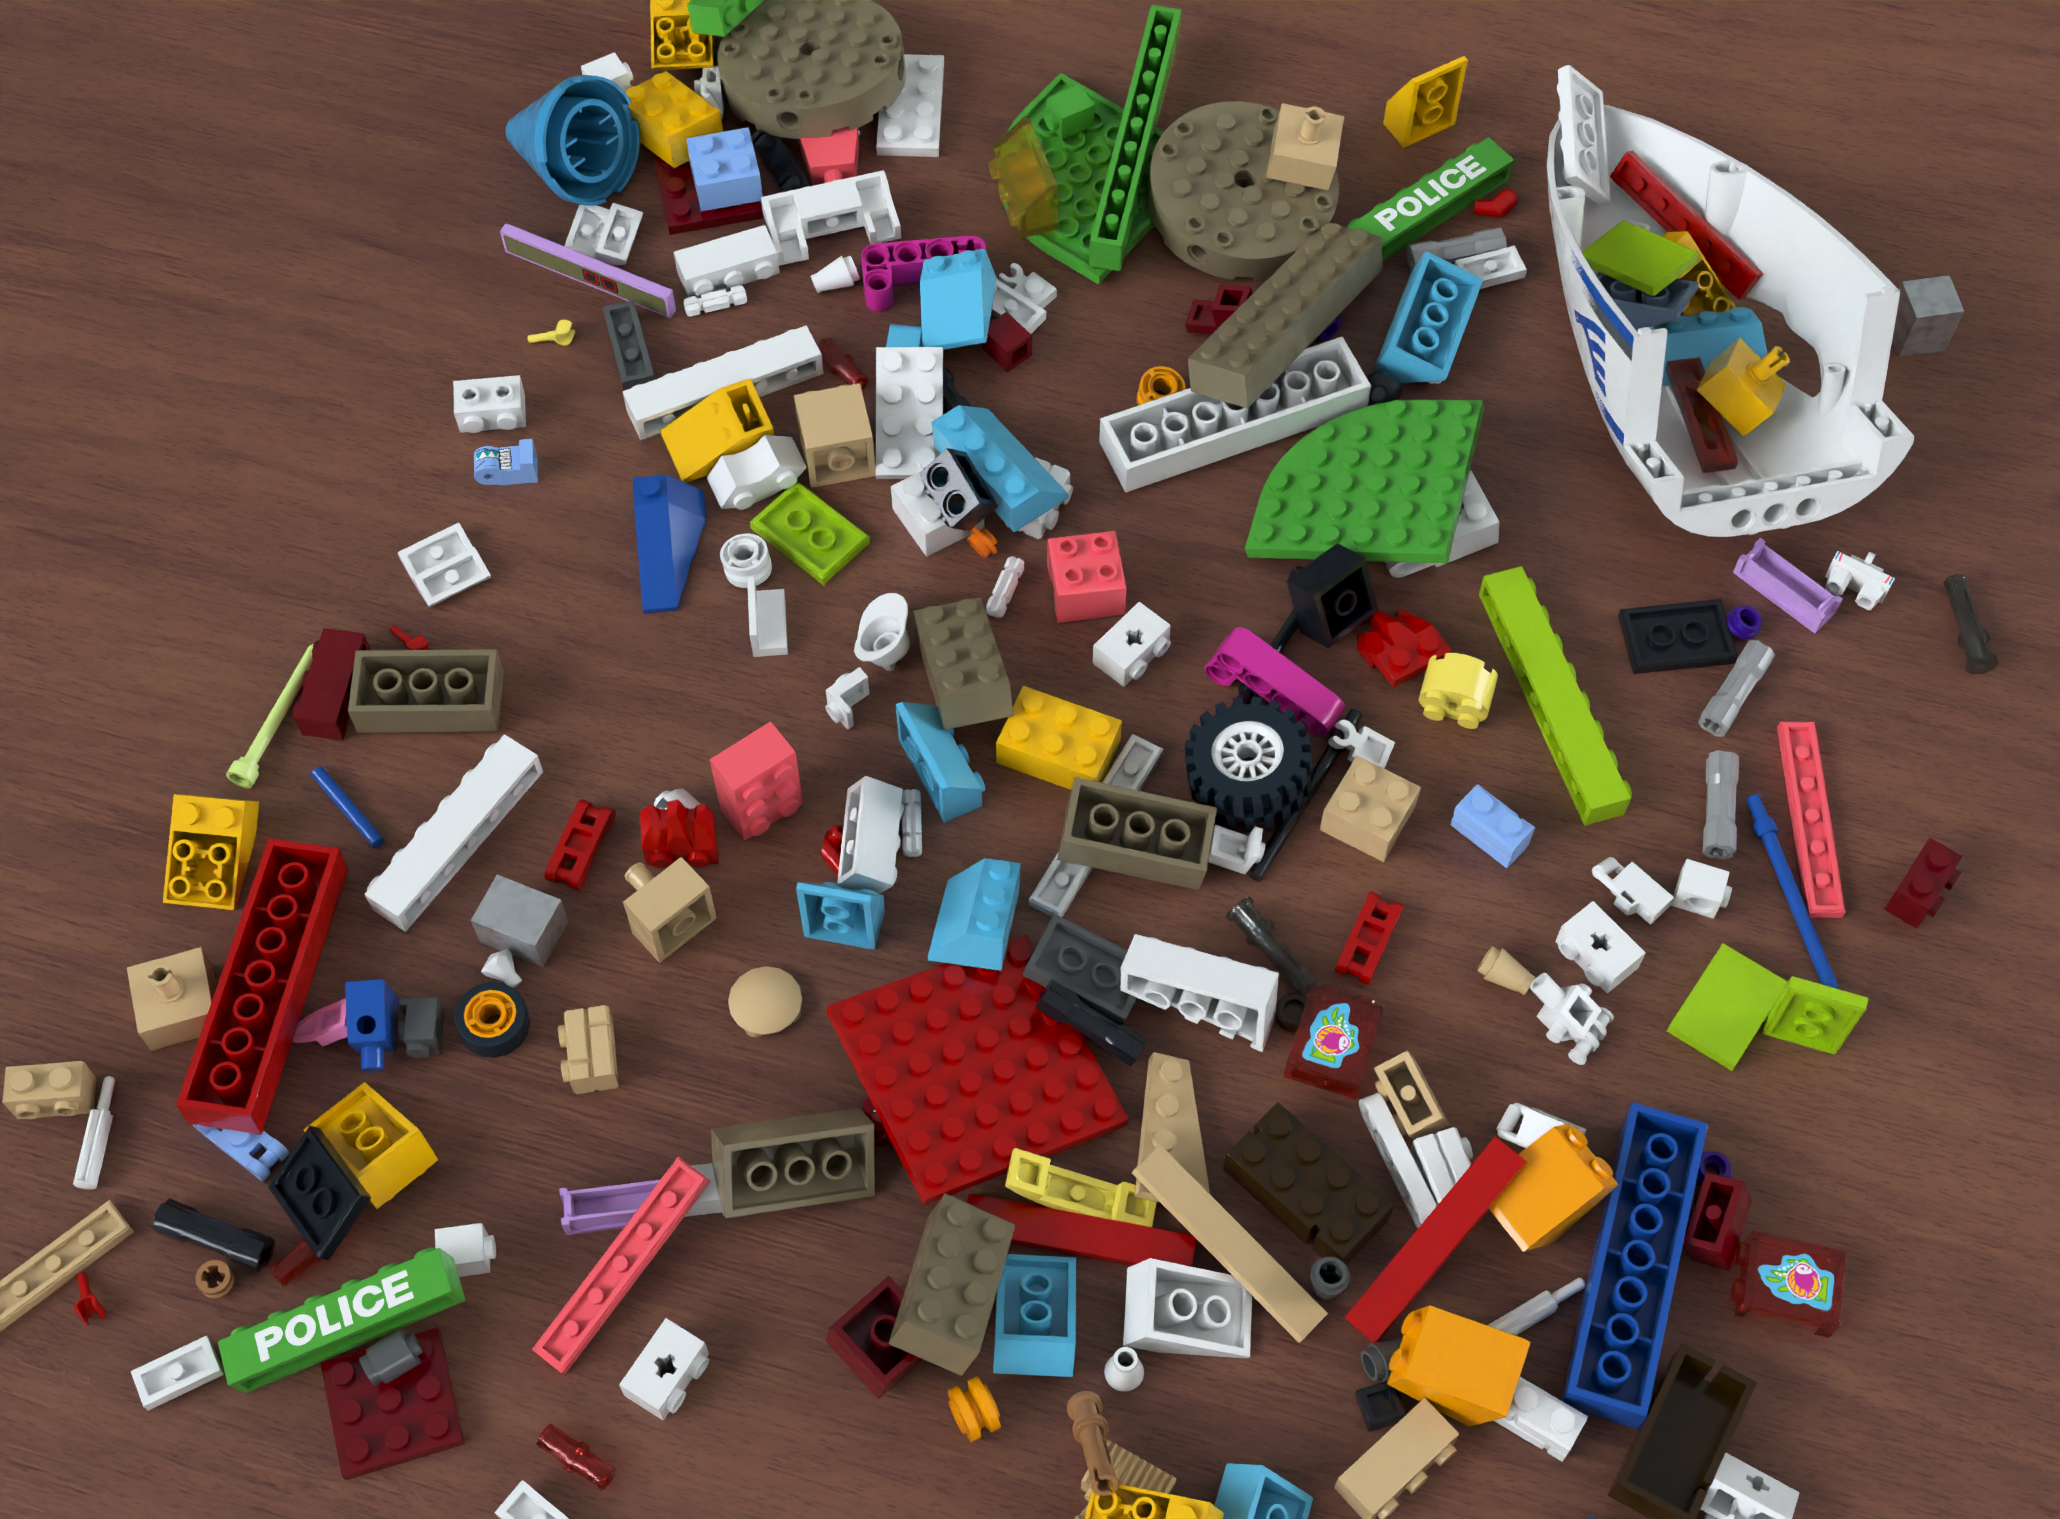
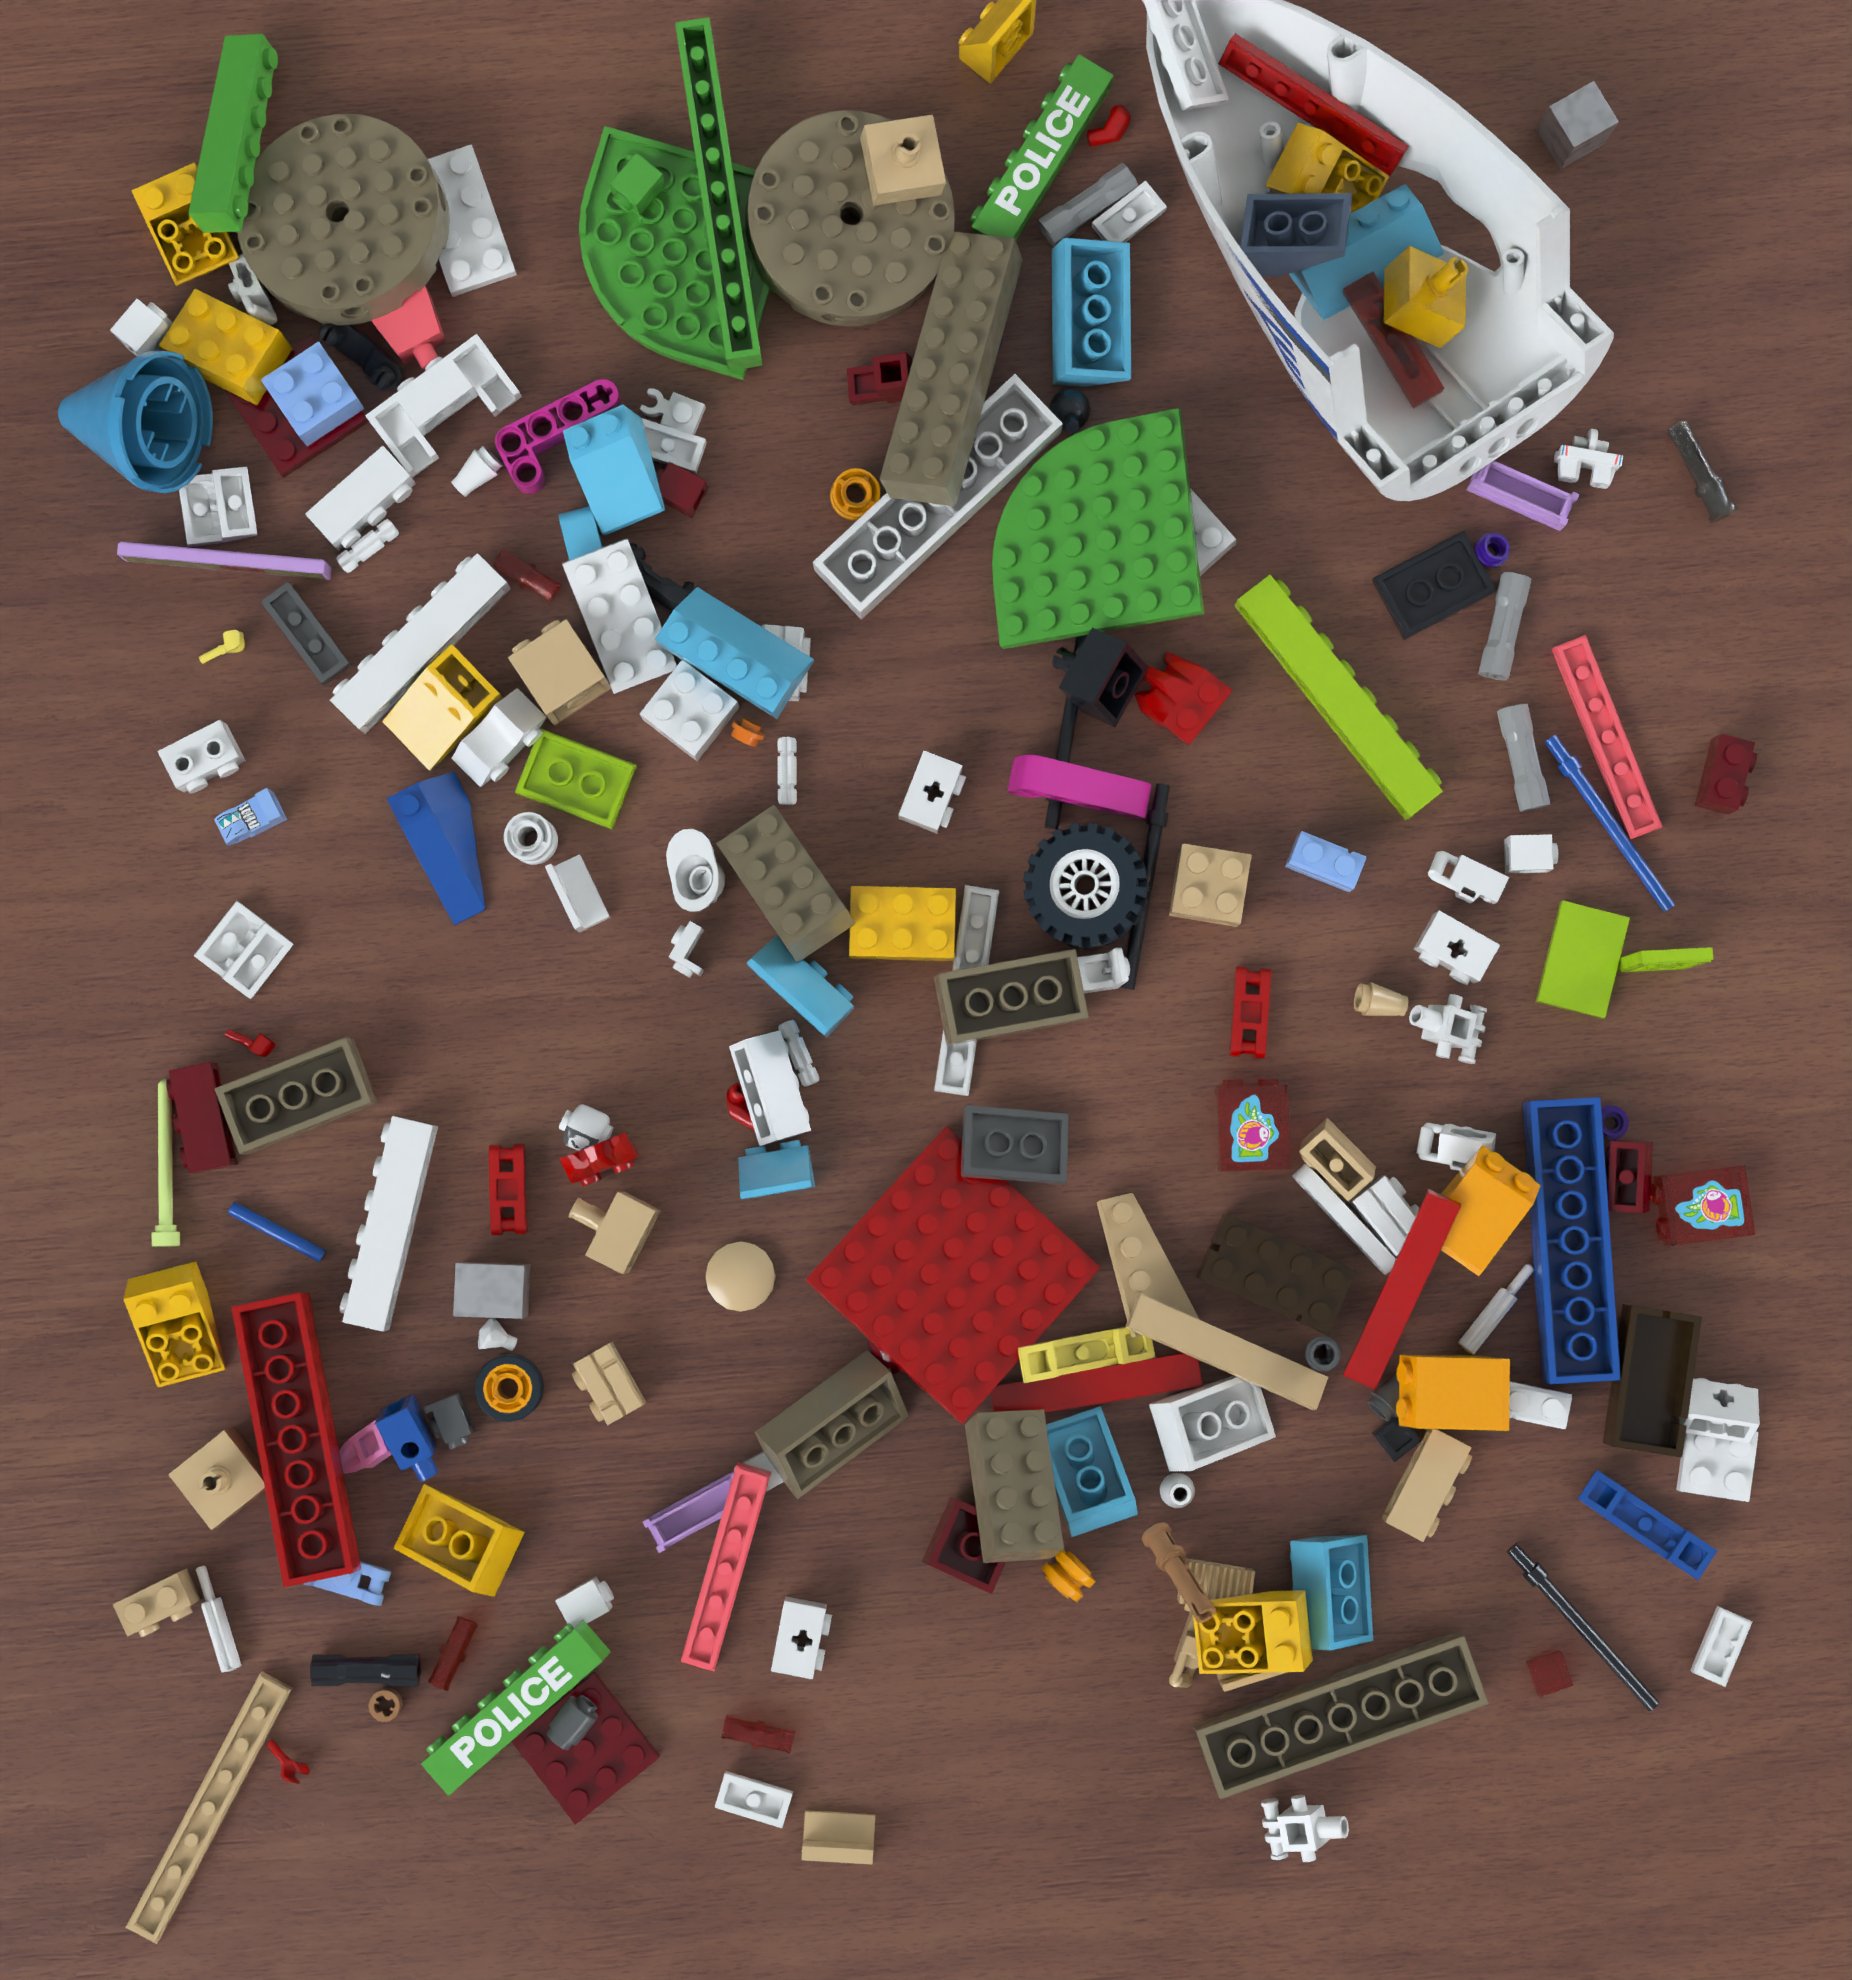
camera: 20 degrees left, 25 degrees up
white plate [131,1335,224,1411] -> none
black tile [268,1126,371,1260] -> none
coral brick [710,721,804,841] -> none
black brick [919,448,998,531] -> none
medium azure slope [928,858,1021,971] -> none
clear yellow slope [988,116,1058,238] -> none
black axle [1035,979,1148,1067] -> none
coral piece [1047,531,1127,623] -> none
white wedge [1120,934,1279,1052] -> none
clear smoke pin [1226,896,1319,996] -> none
dark brown tile [1275,993,1313,1032] -> none
white plate [1328,720,1395,768] -> none
light yellow brick [1419,653,1498,729] -> none
lime tile [1582,220,1699,297] -> none

